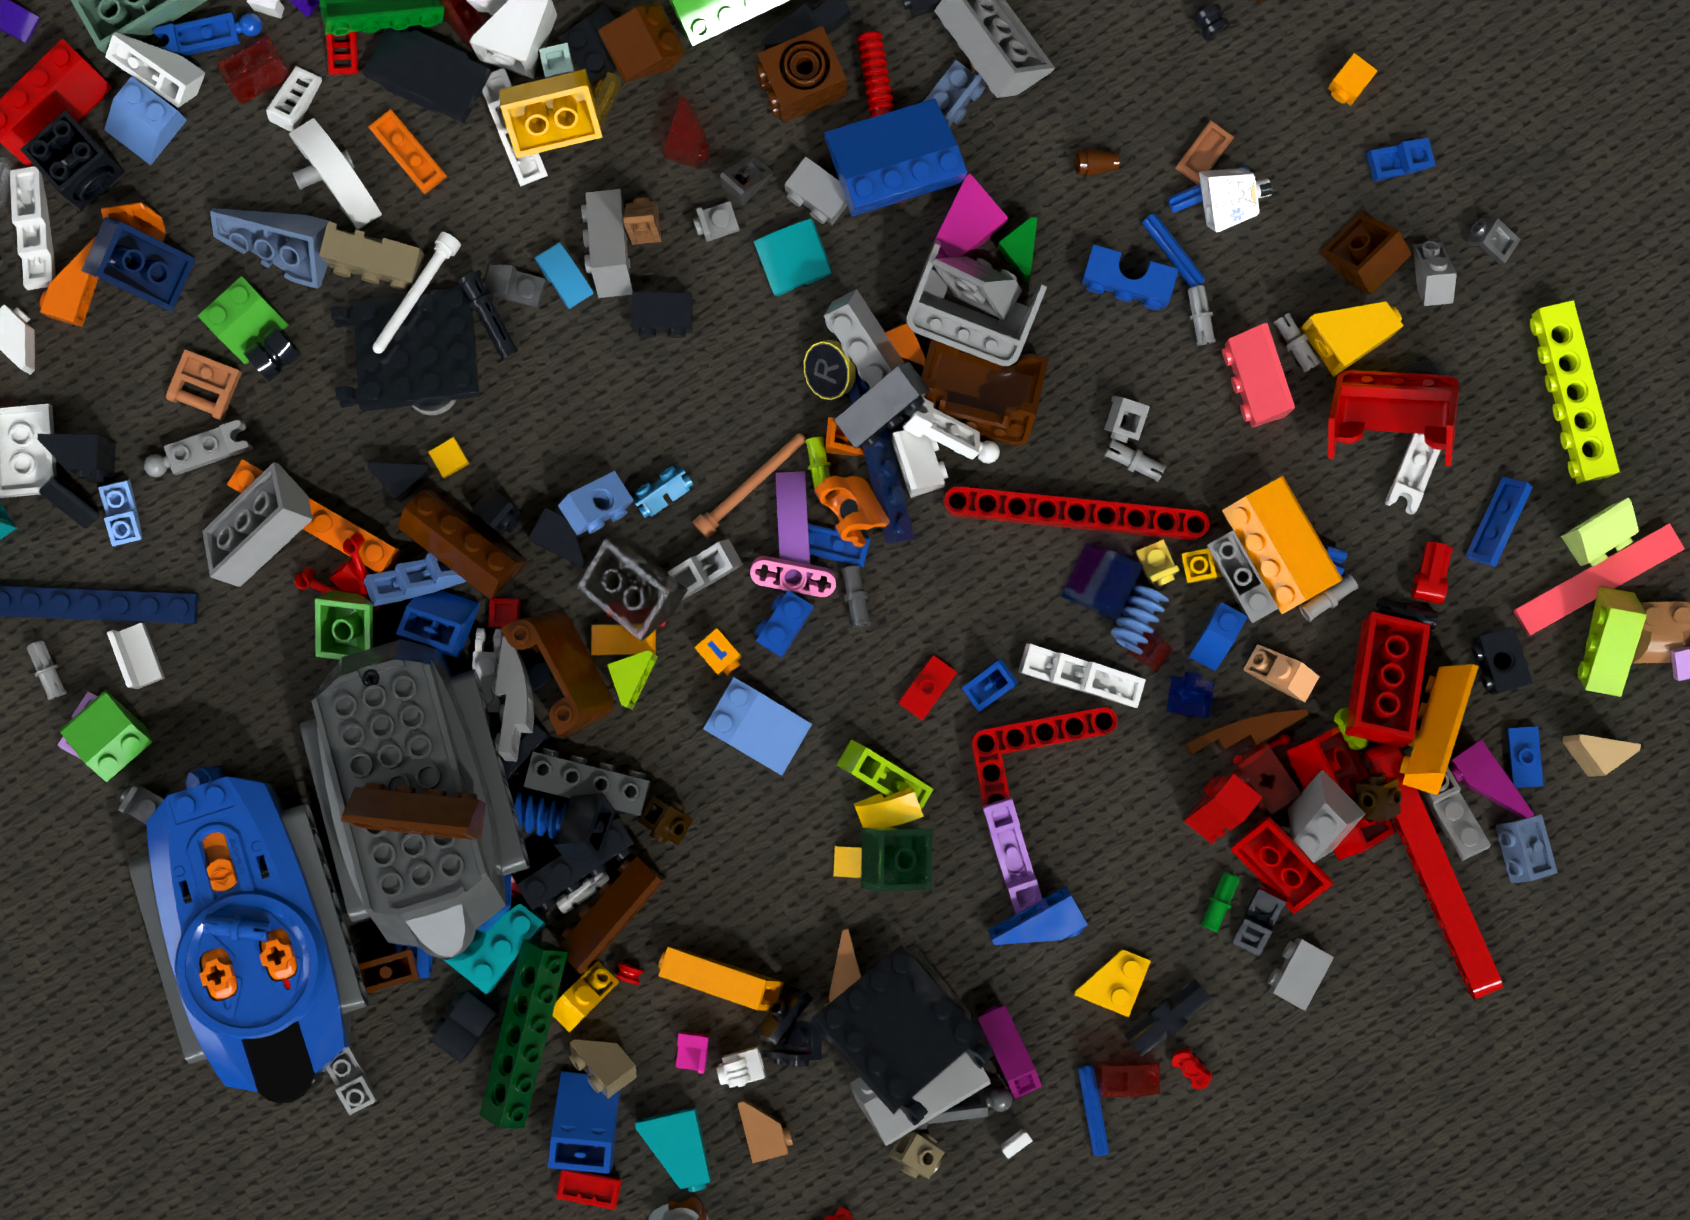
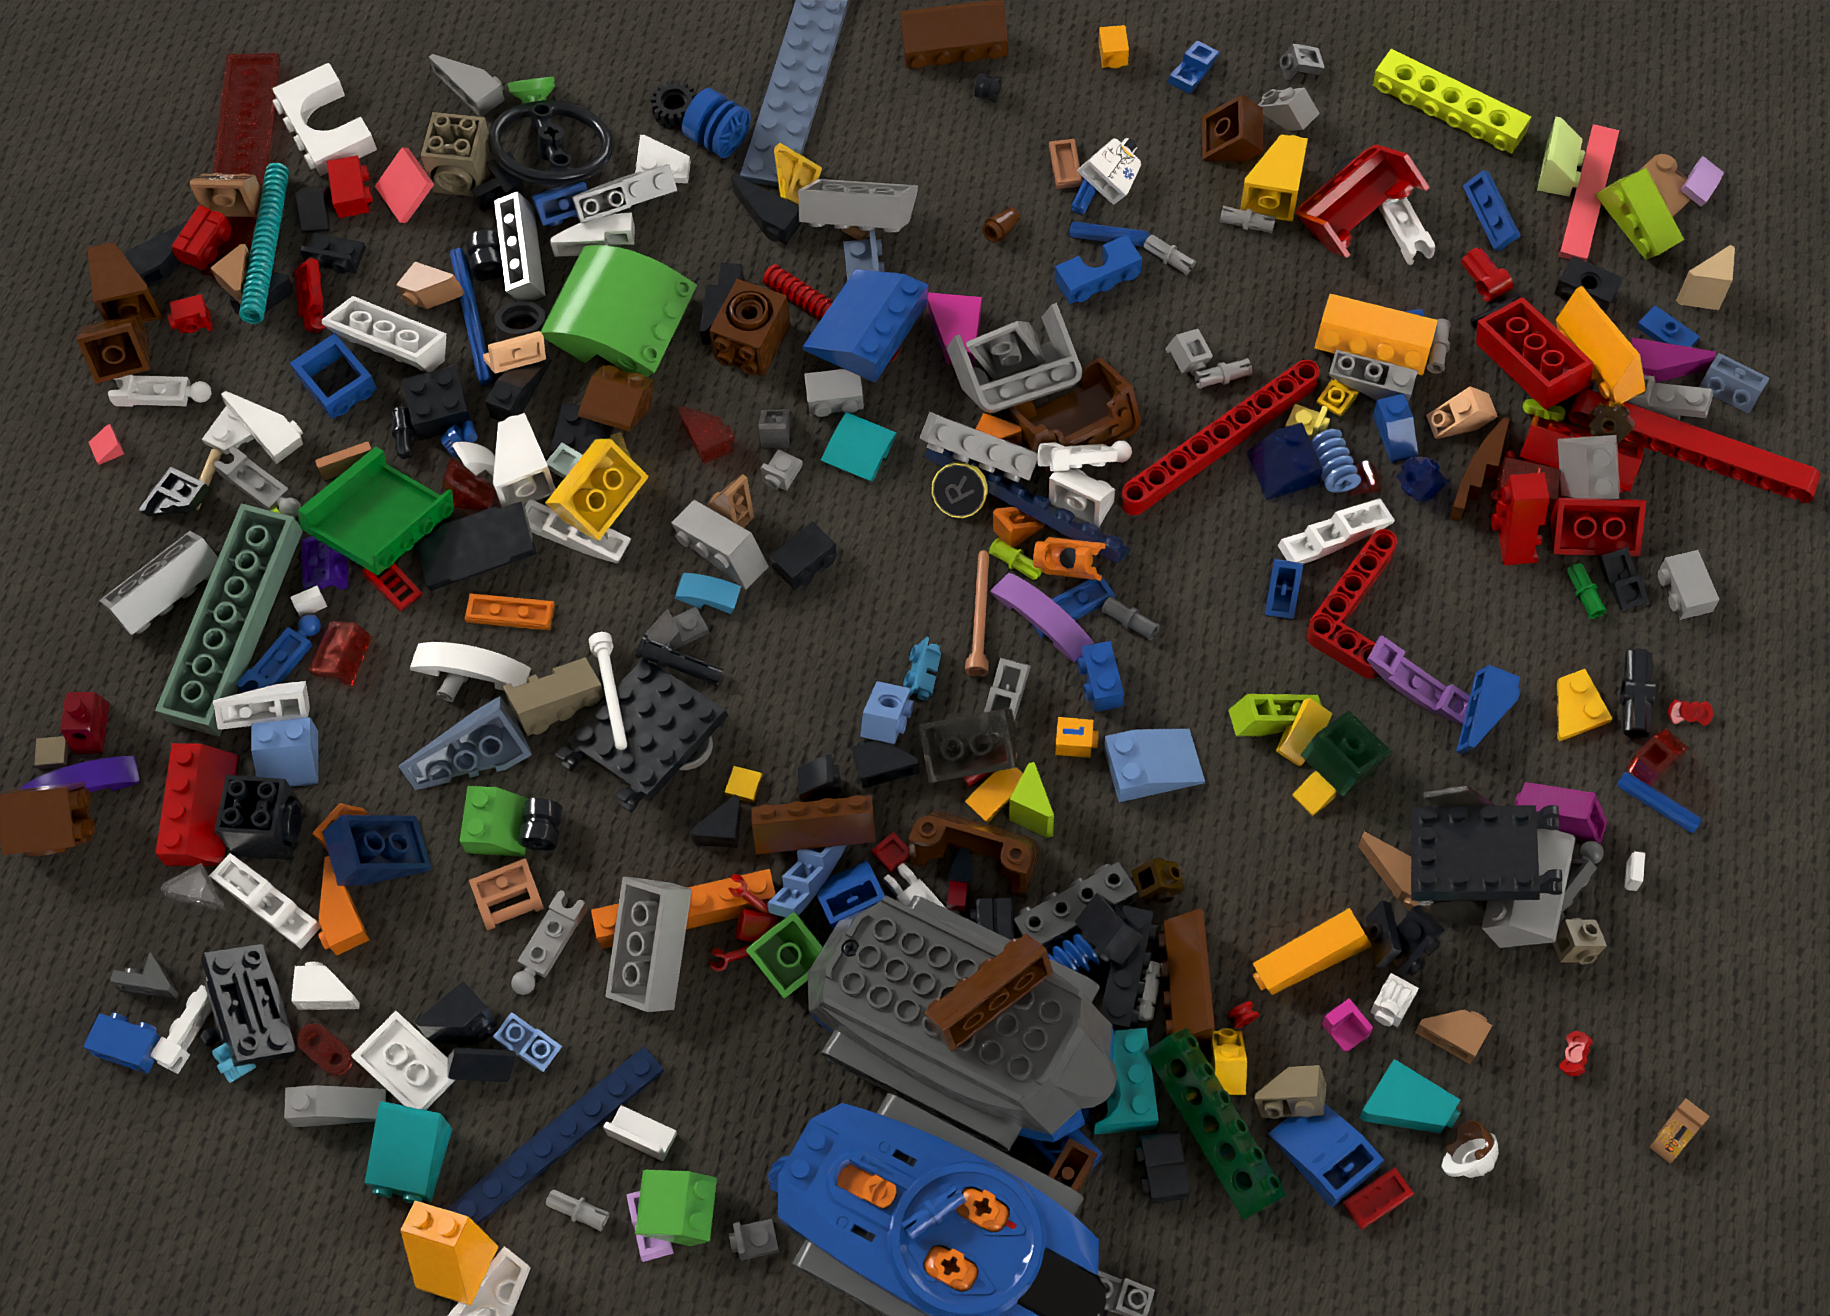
camera: 45 degrees left, 20 degrees down
white slope [266,66,322,132] -> none
light grey slope [492,636,534,762] -> none
bright pink beam [750,556,836,597] -> none
brick [834,362,931,449] -> none
red plate [898,655,958,721] -> none
green slope [997,217,1037,282] -> none
coral slope [1222,323,1295,428] -> none

